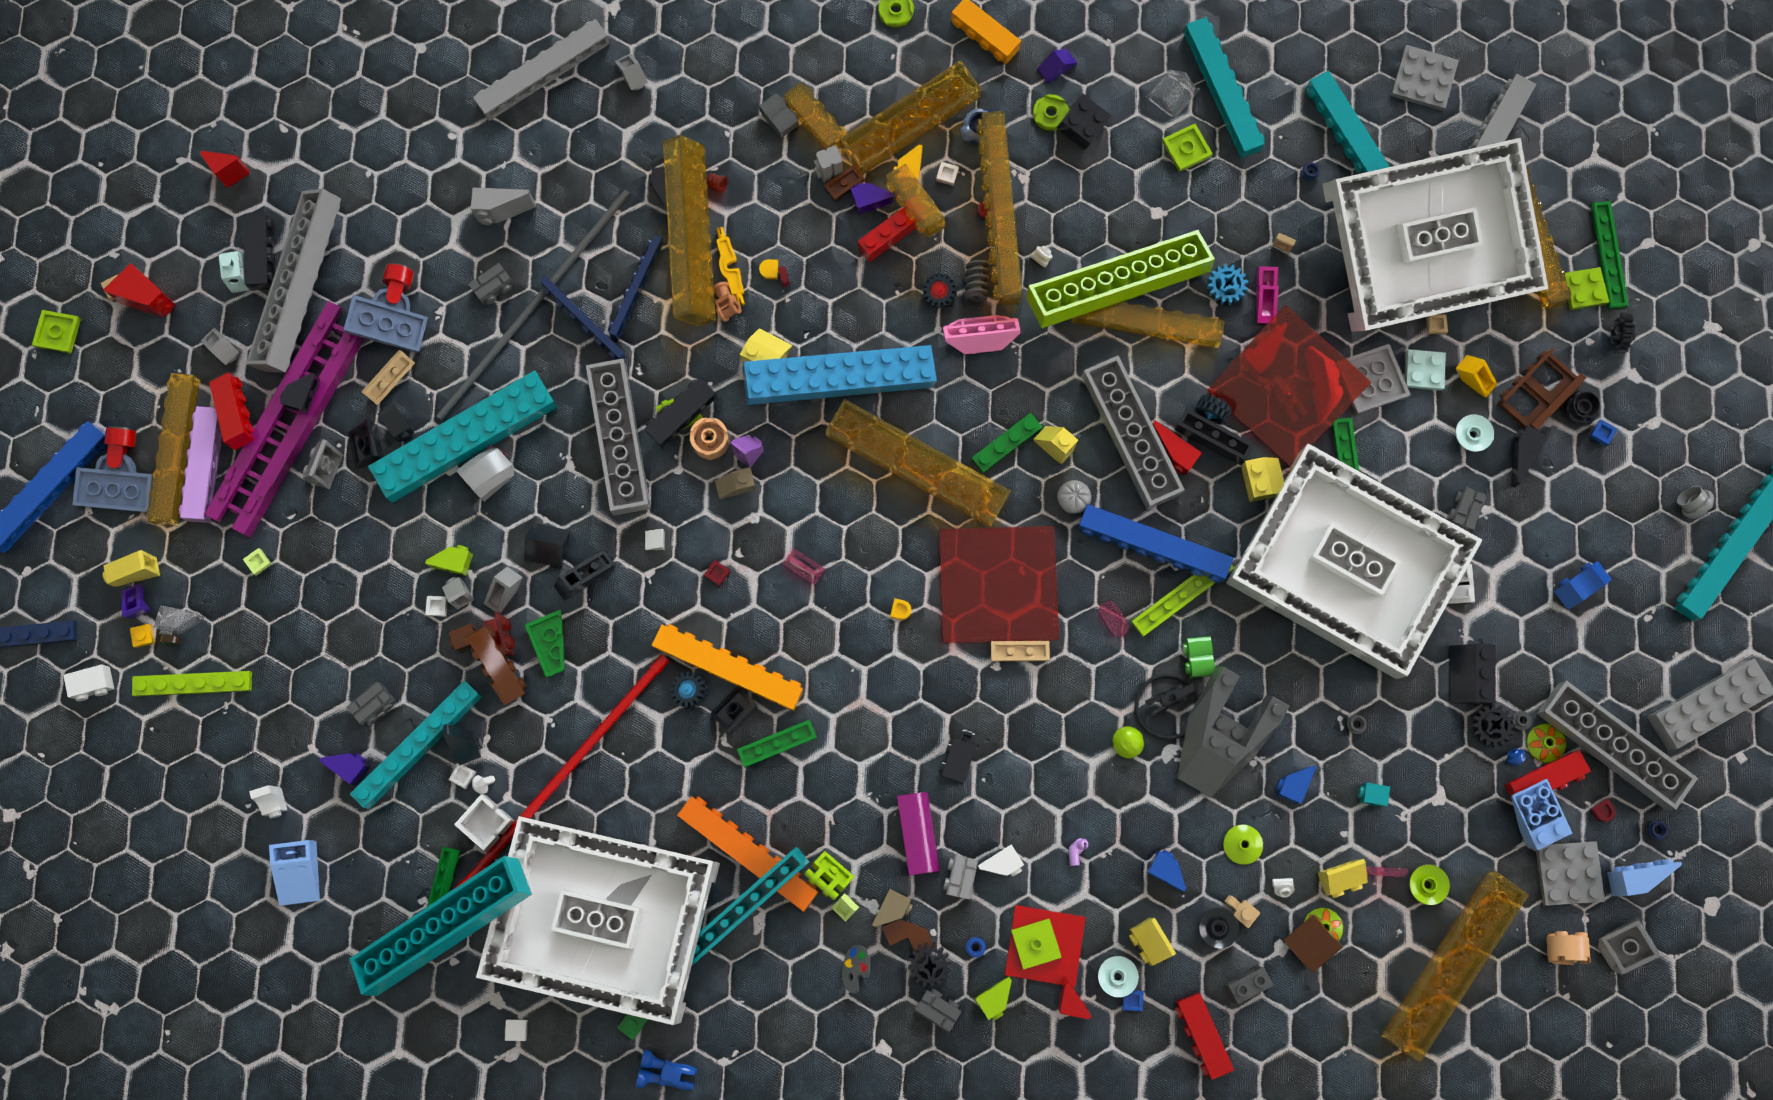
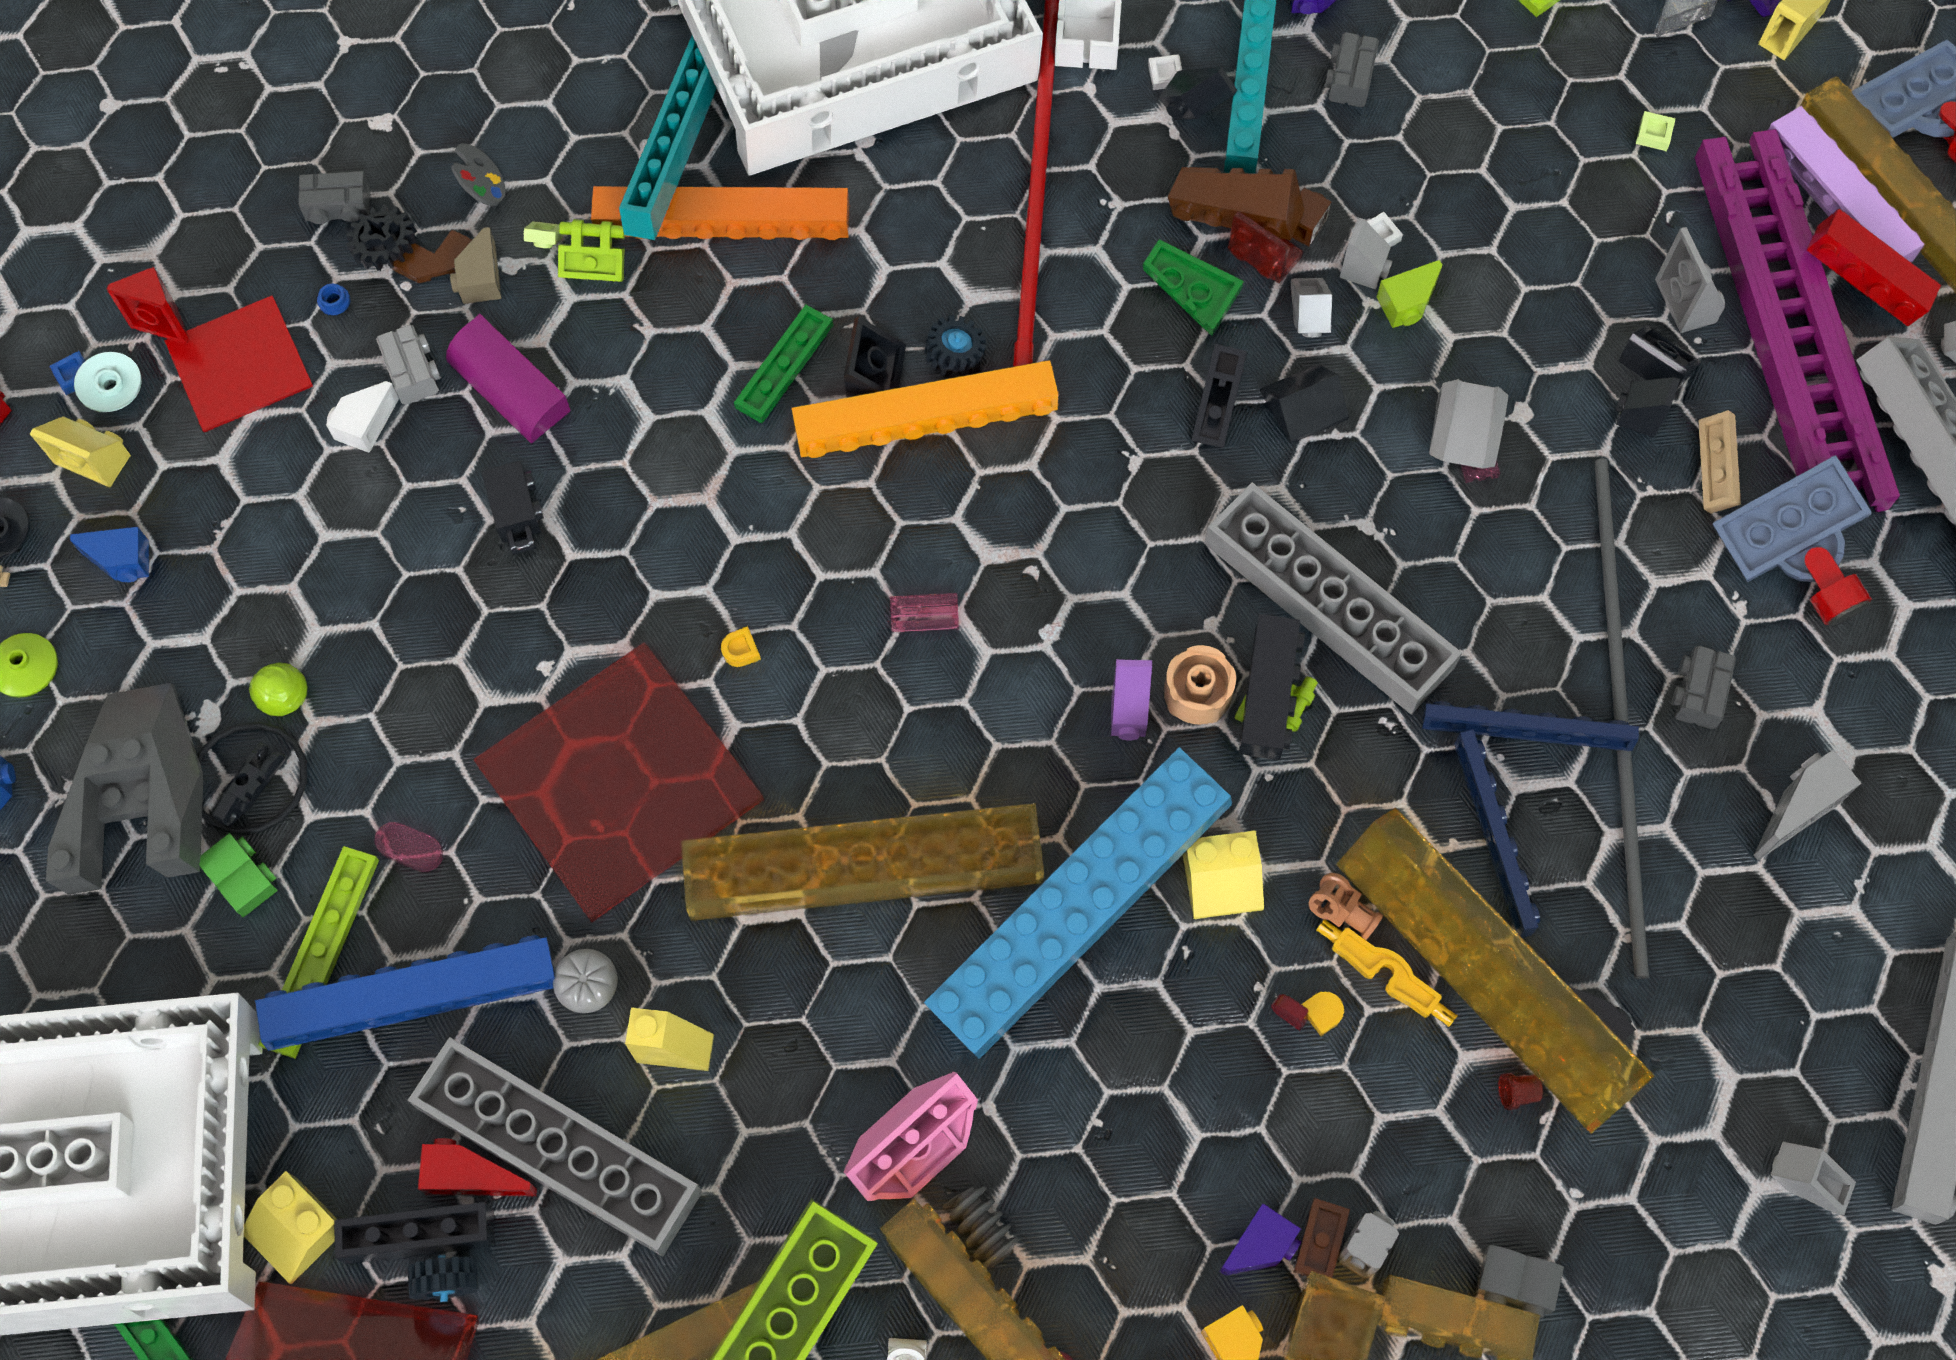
camera: 145 degrees right, 10 degrees down
black slope [280,373,321,414] -> none
teal brick [368,370,558,503] -> none
white plate [472,775,495,794] -> none
white slope [645,529,665,550] -> none
dark red tile [704,560,731,587] -> none
dark tan slope [715,467,756,500] -> none
red brick [858,198,928,263] -> none
clear yellow brick [886,164,946,238] -> none
black wheel [922,273,957,308] -> none
green plate [971,413,1042,474] -> none
lime slope [975,976,1012,1021] -> none
tan plate [991,641,1050,662] -> none
lime plate [1011,919,1062,969] -> none
lavender arm [1069,838,1088,866] -> none

